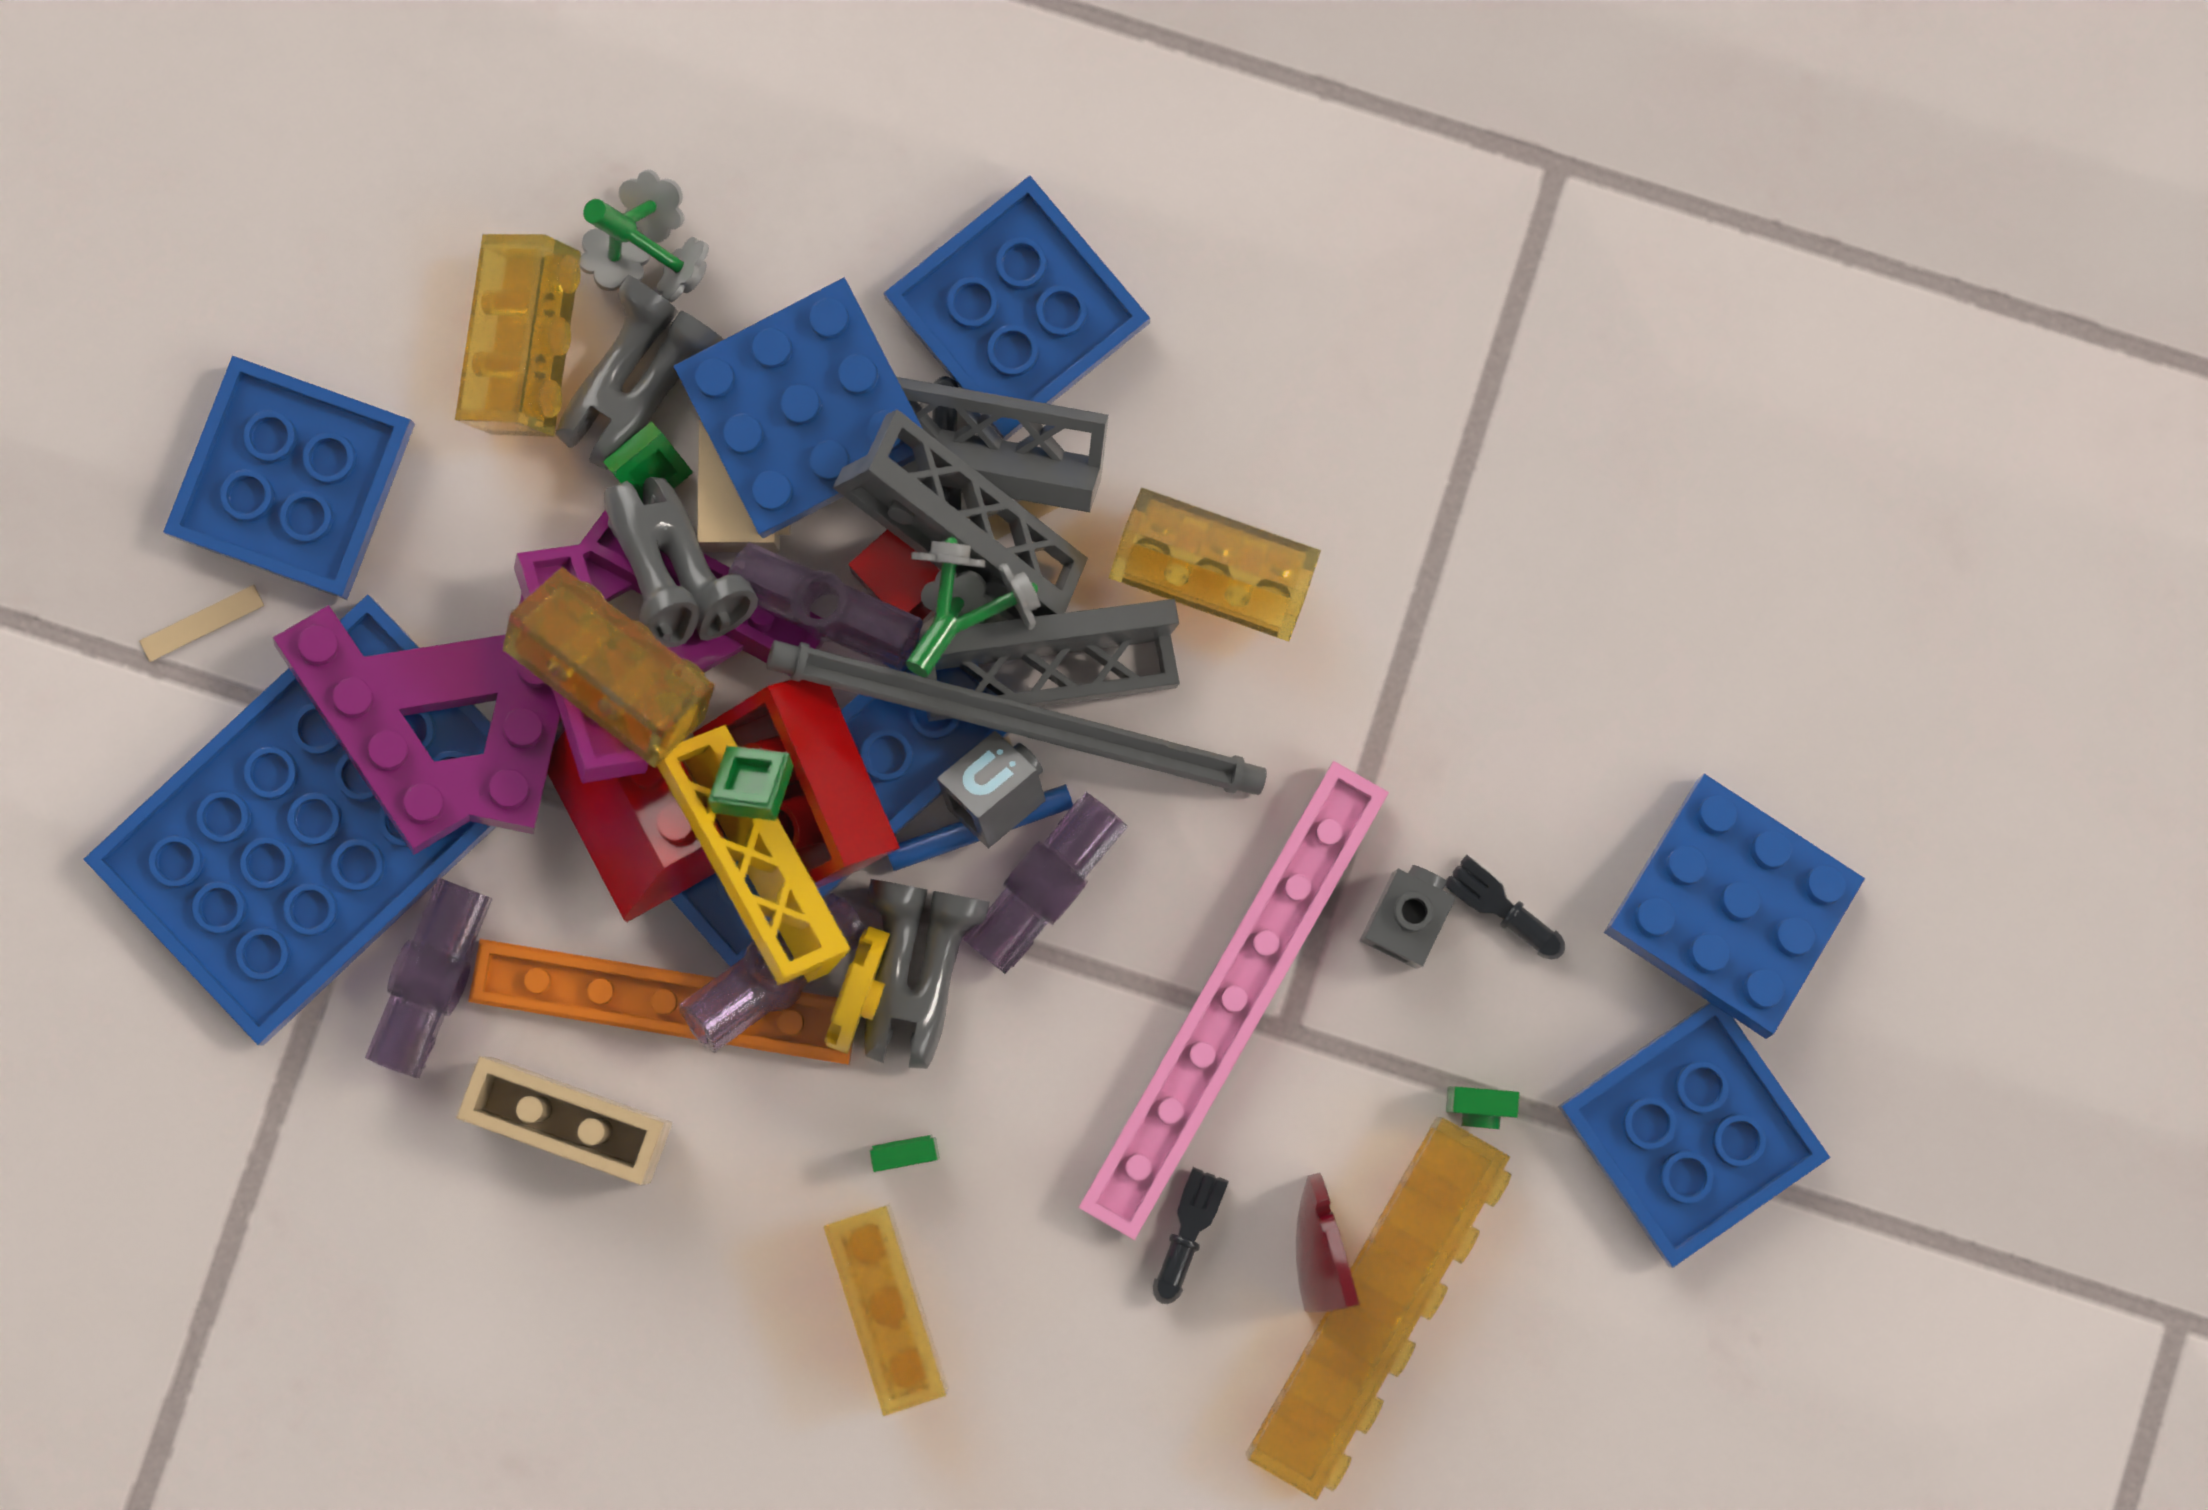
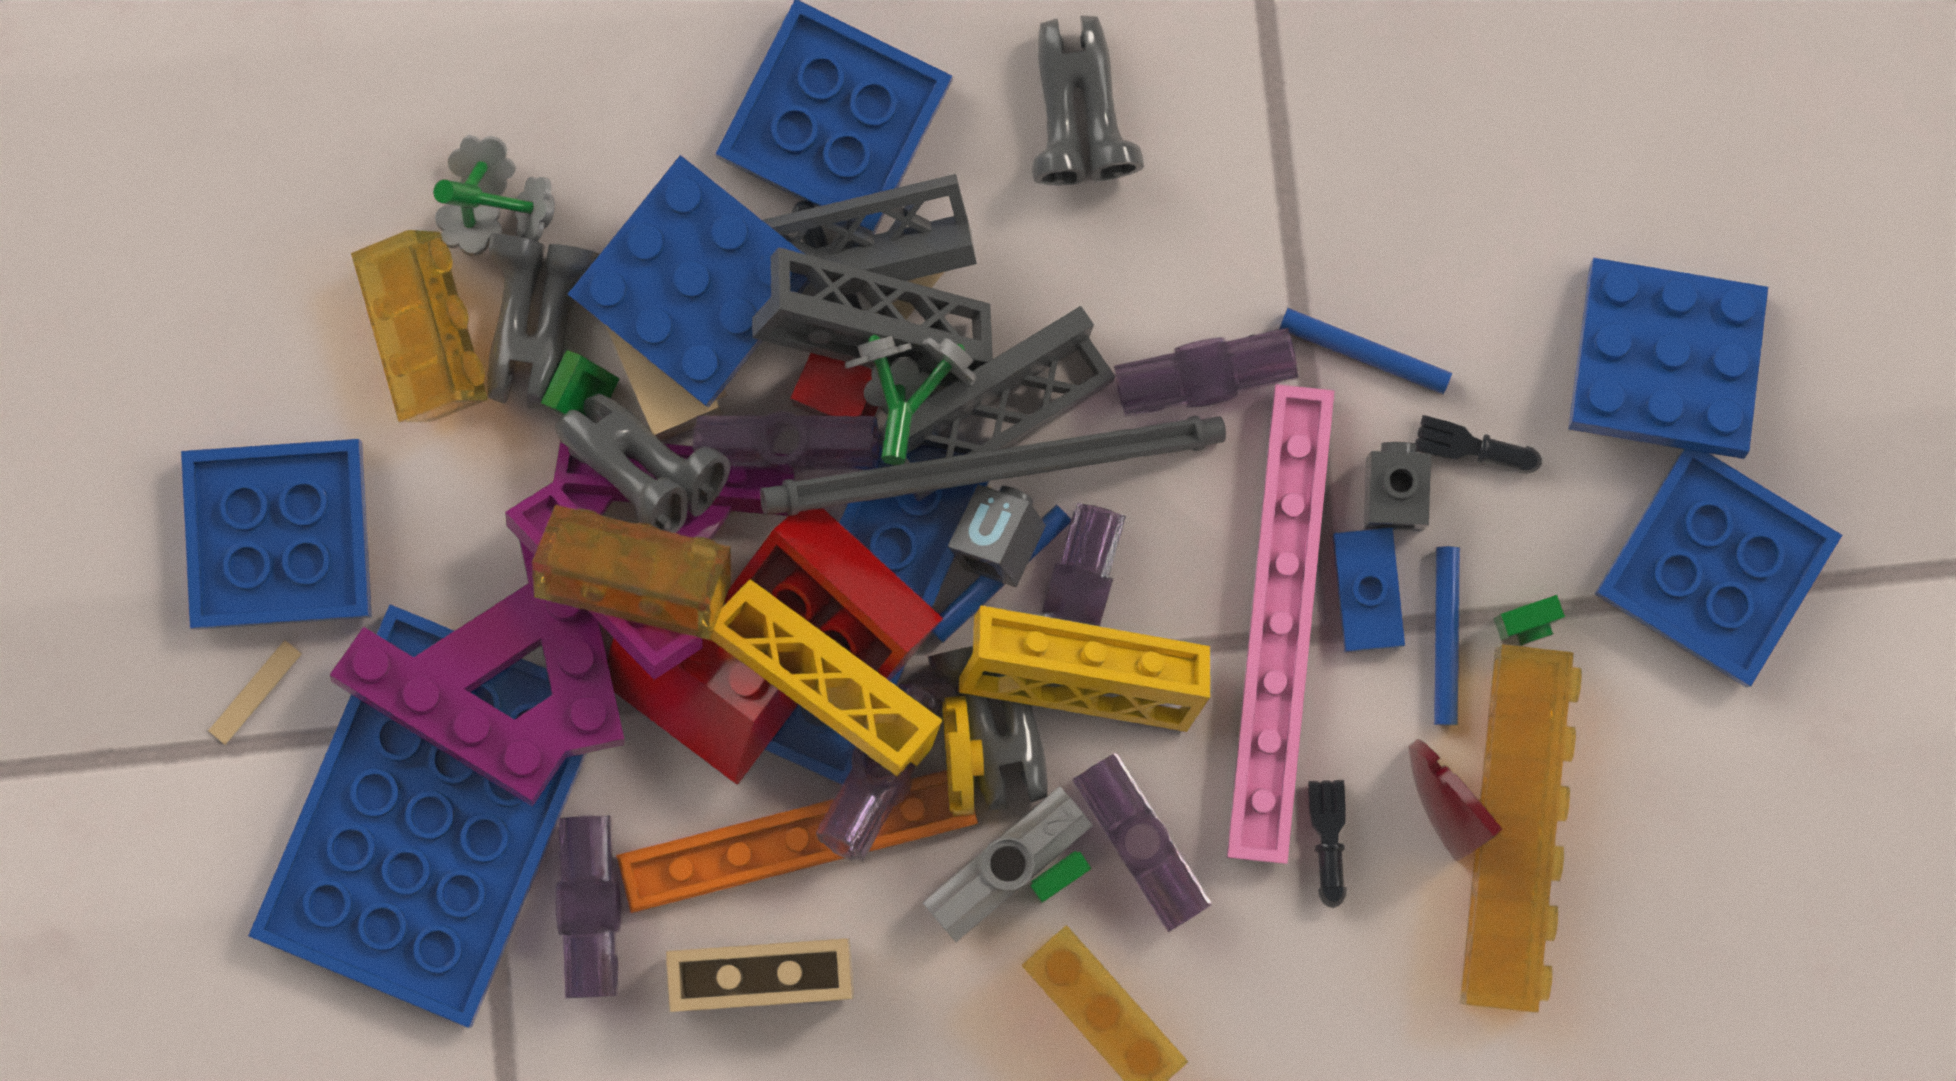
camera: 15 degrees left, 0 degrees up
green tile [708,746,794,821] -> none
clear yellow brick [1108,487,1321,642] -> none
none -> light grey piece [922,786,1093,942]
none -> yellow fence [959,605,1210,732]
none -> dark grey piece [1032,15,1144,185]
none -> clear purple piece [1072,752,1212,933]
none -> clear purple piece [1114,328,1299,417]
none -> blue bar [1279,308,1452,395]
none -> blue plate [1332,528,1405,653]
none -> blue bar [1434,546,1460,726]

